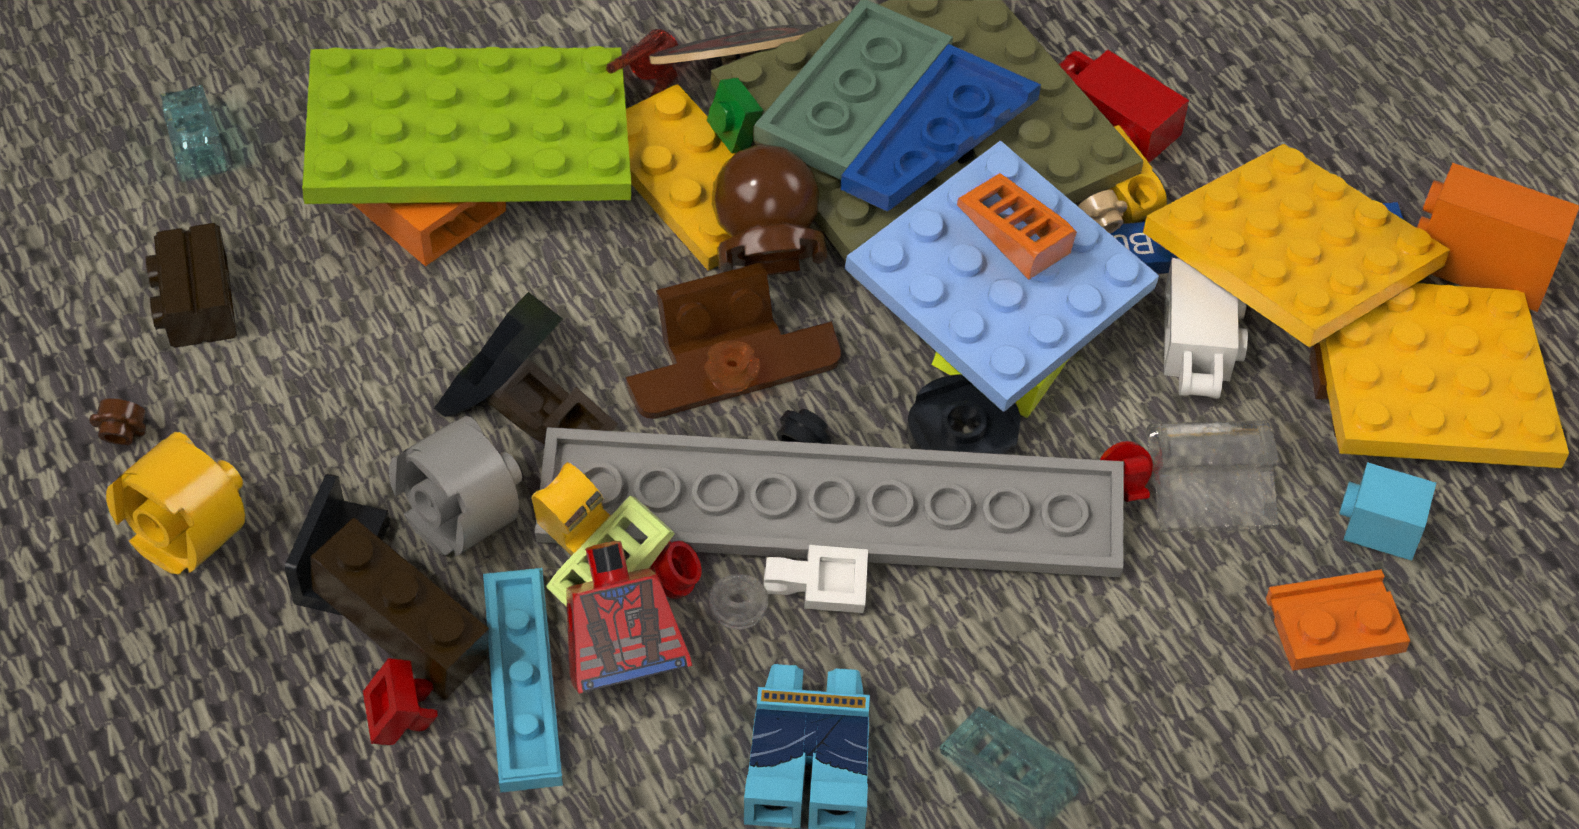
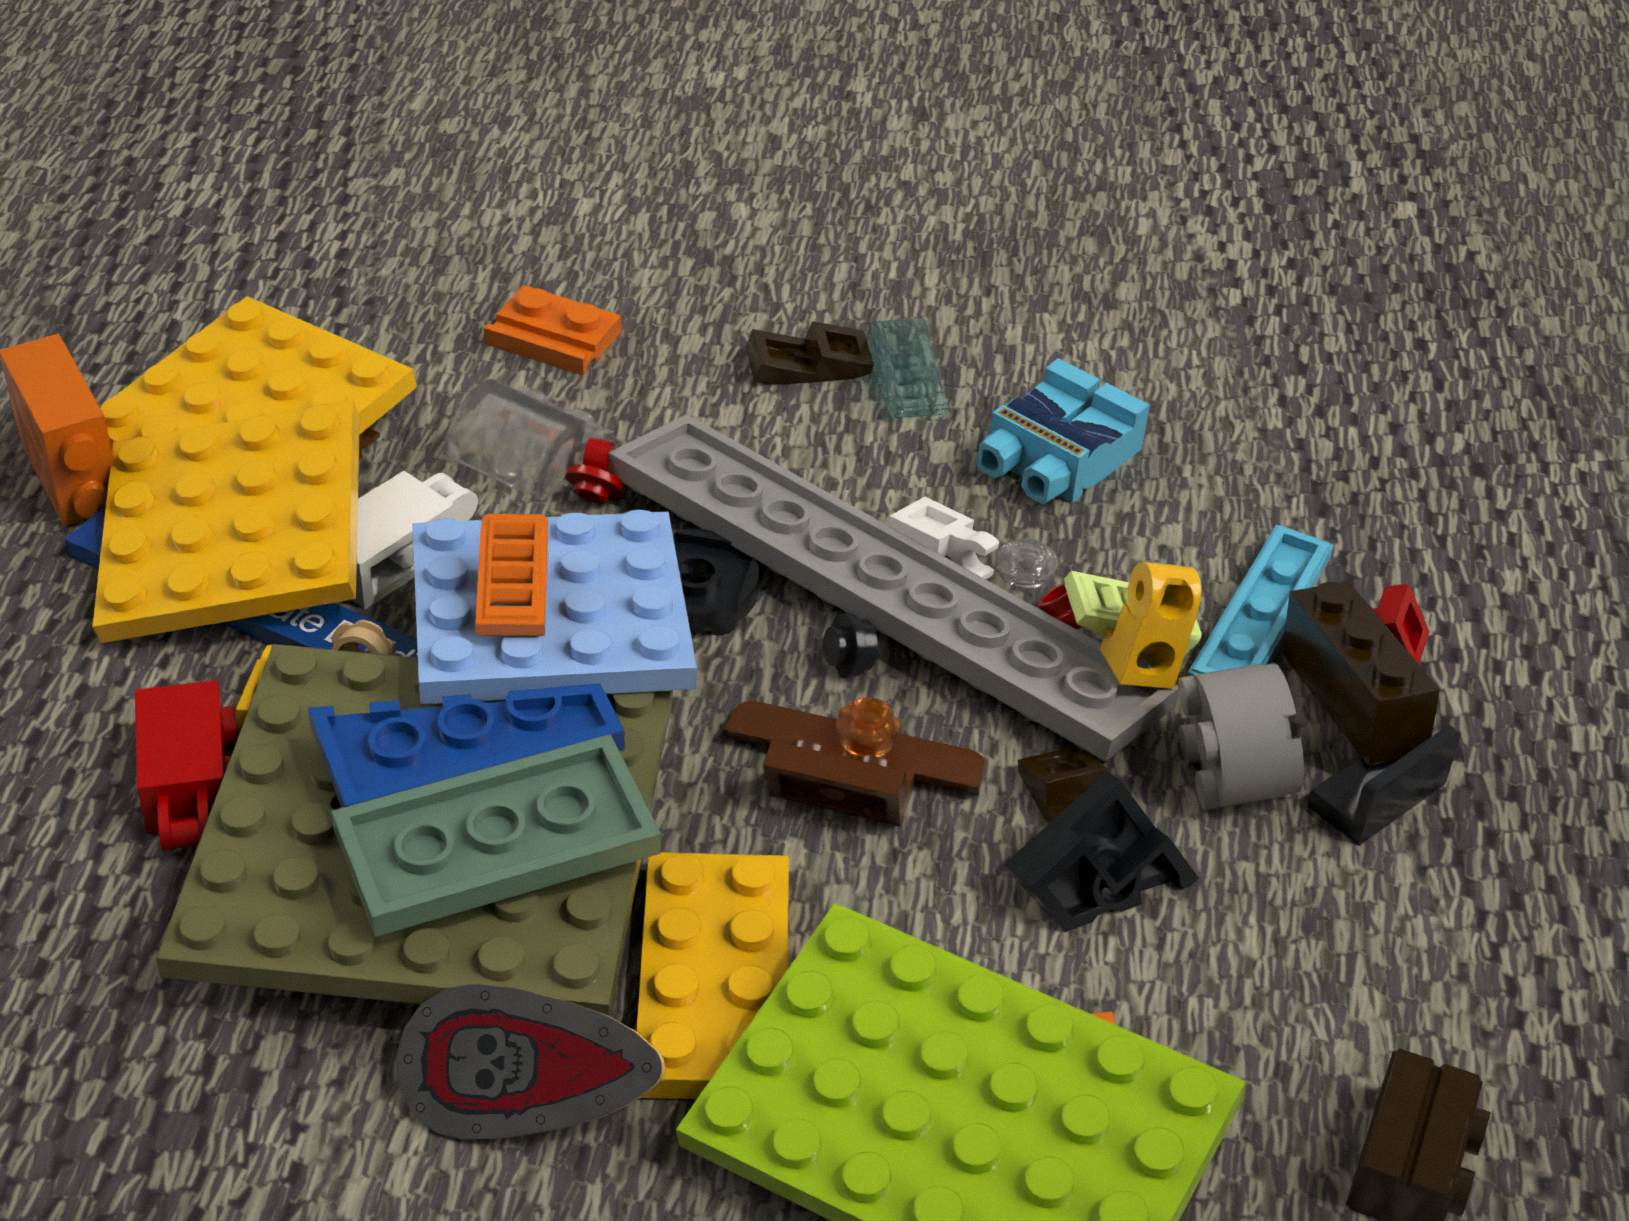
camera: 145 degrees left, 10 degrees down
reddish brown plate [89,398,146,445] -> none
yellow brick [106,432,245,574] -> none
torso [566,541,692,694] -> none
clear red plant [606,29,678,97] -> none
green plate [706,78,764,153] -> none
reddish brown tile [712,143,827,275] -> none
medium azure brick [1339,462,1436,561] -> none
none -> dark brown slope [745,321,874,385]

